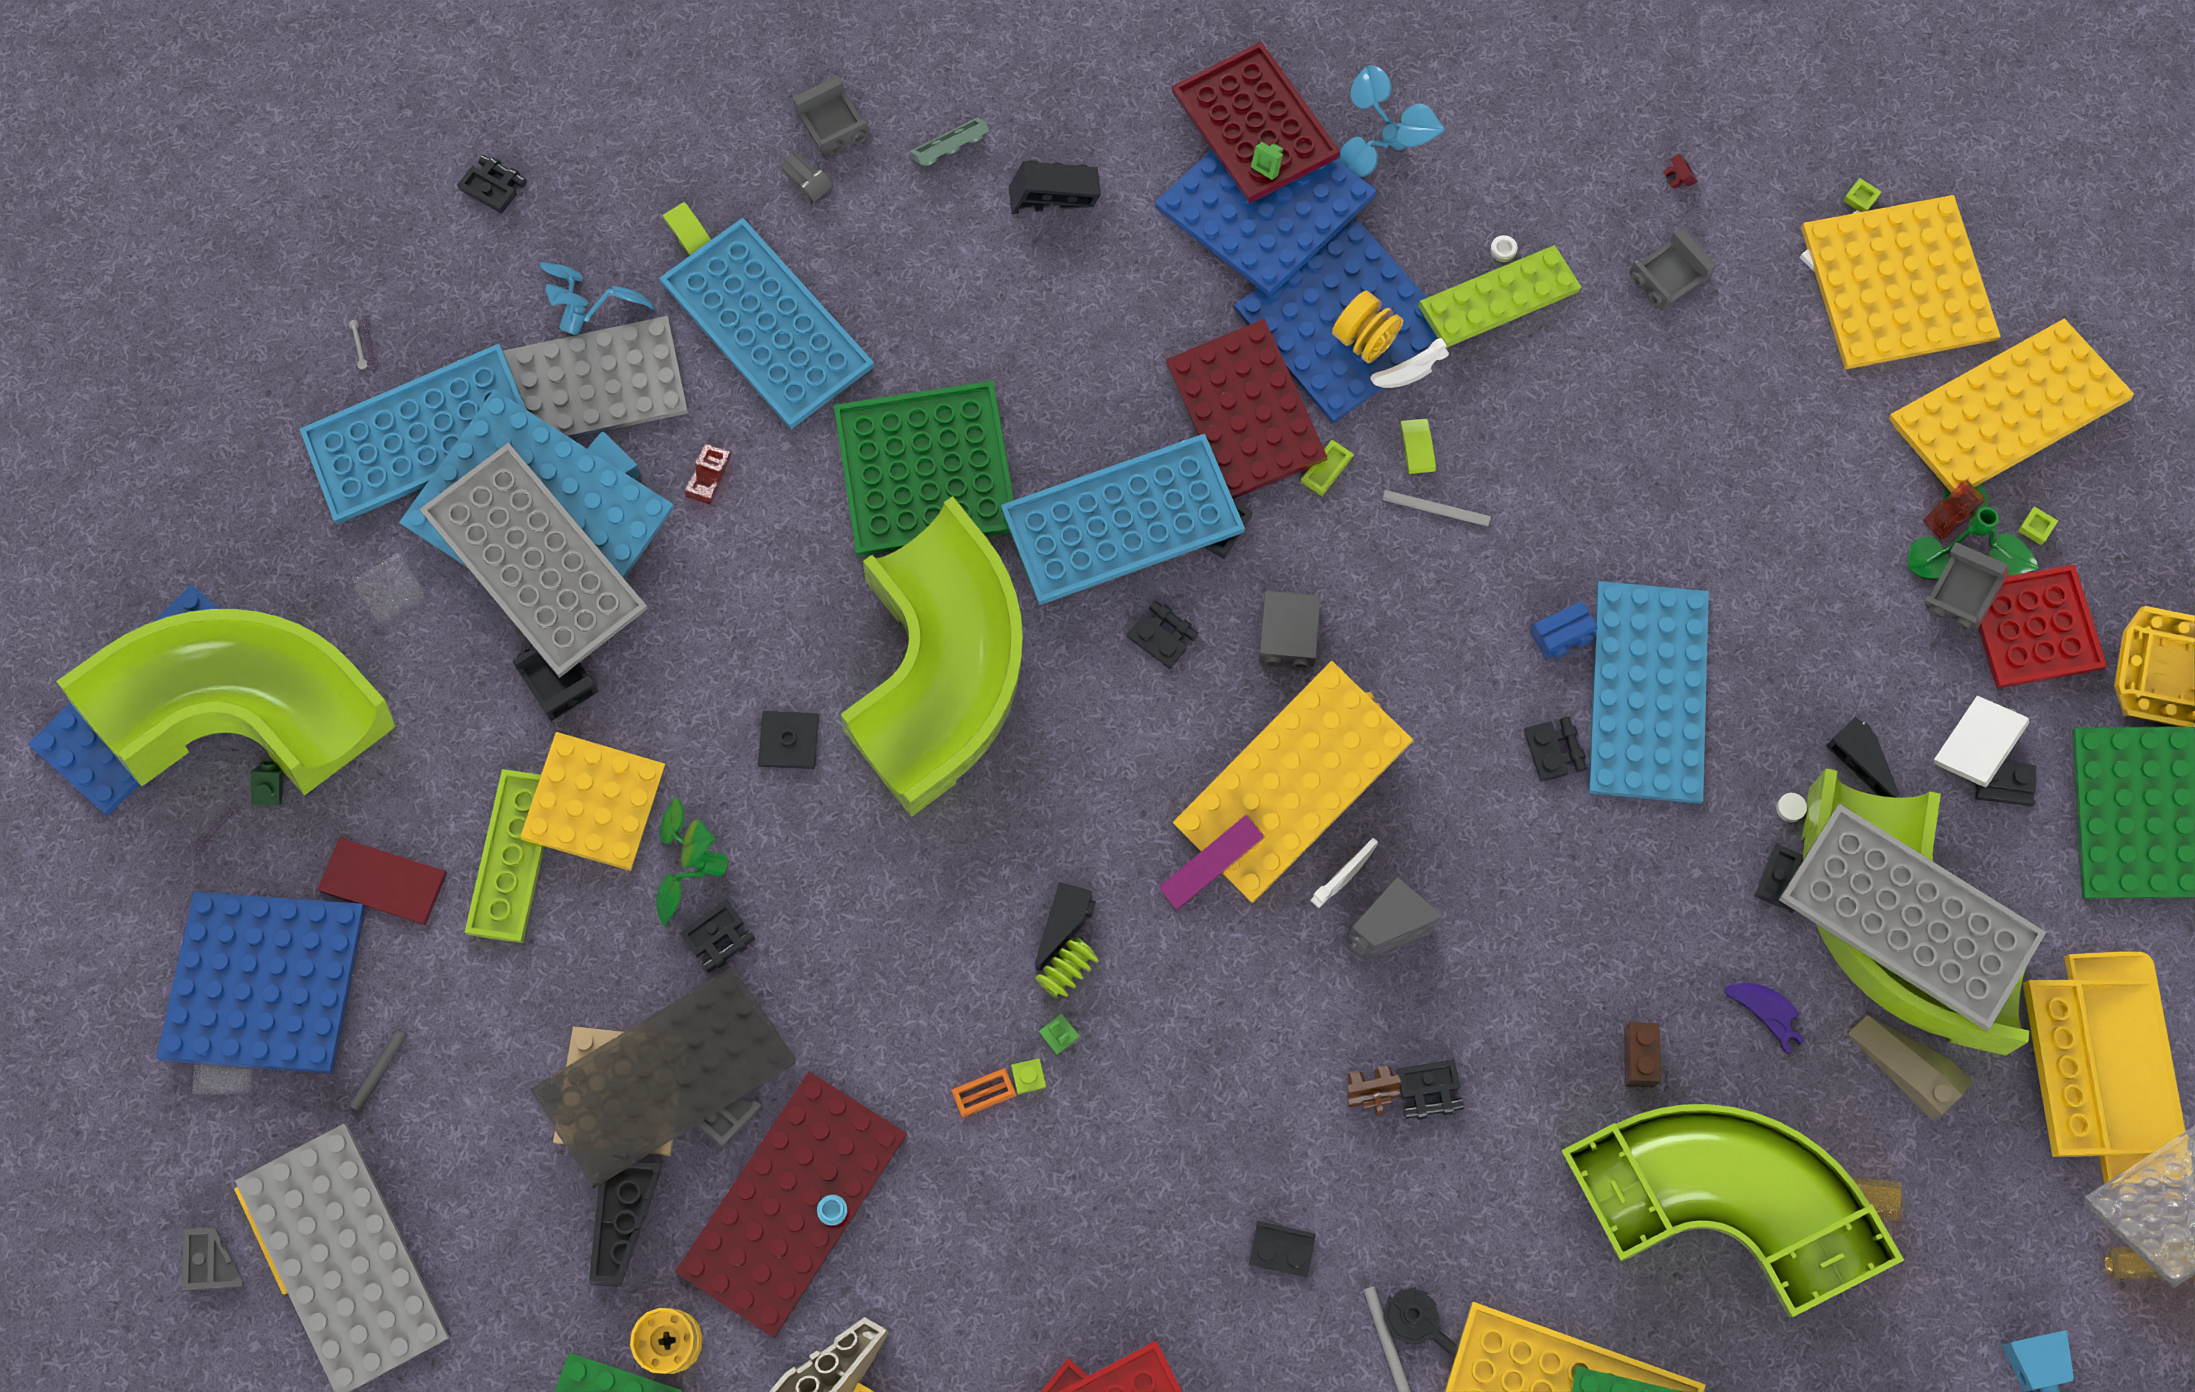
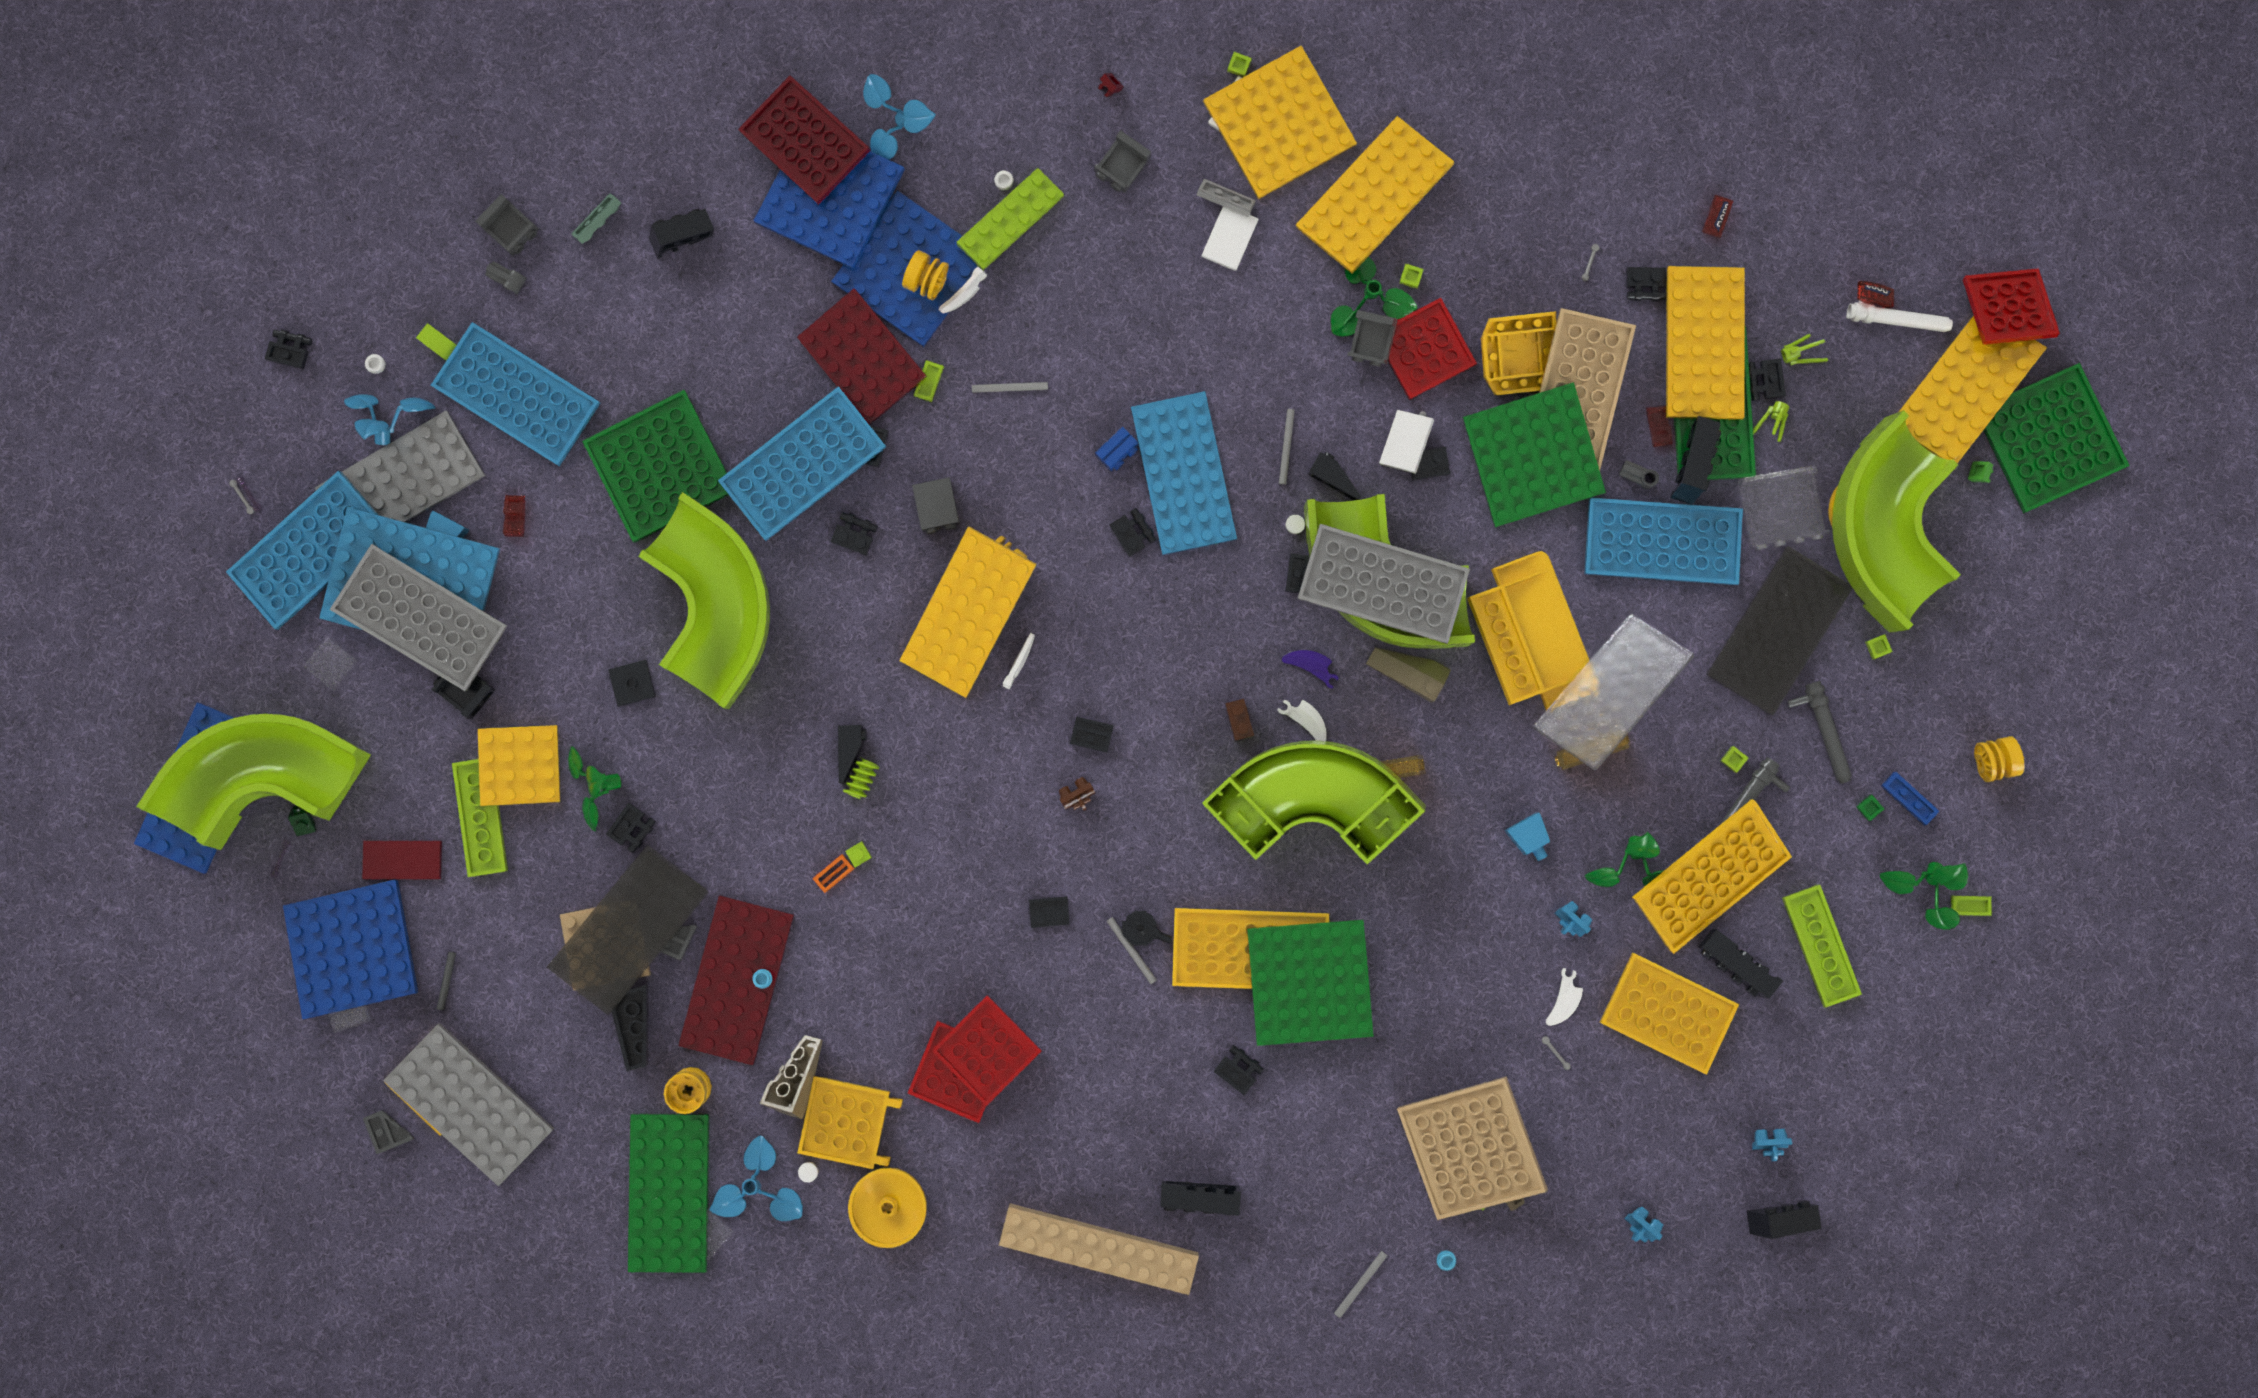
camera: 15 degrees left, 15 degrees up
bright green tile [1039,1014,1080,1055] -> none
magenta tile [1159,815,1265,910] -> none
bright green tile [1251,142,1283,180] -> none
dark grey slope [1348,877,1442,959] -> none
black plate [1396,1059,1464,1120] -> none
lime slope [1400,419,1436,474] -> none
clear red slope [1923,480,1986,540] -> none
none -> white tile [365,354,386,374]
none -> black plate [1070,717,1114,753]
none -> light grey tile [1197,179,1256,217]
none -> white tile [1201,207,1259,271]
none -> white piece [1277,700,1326,741]
none -> light grey bar [1279,409,1295,485]

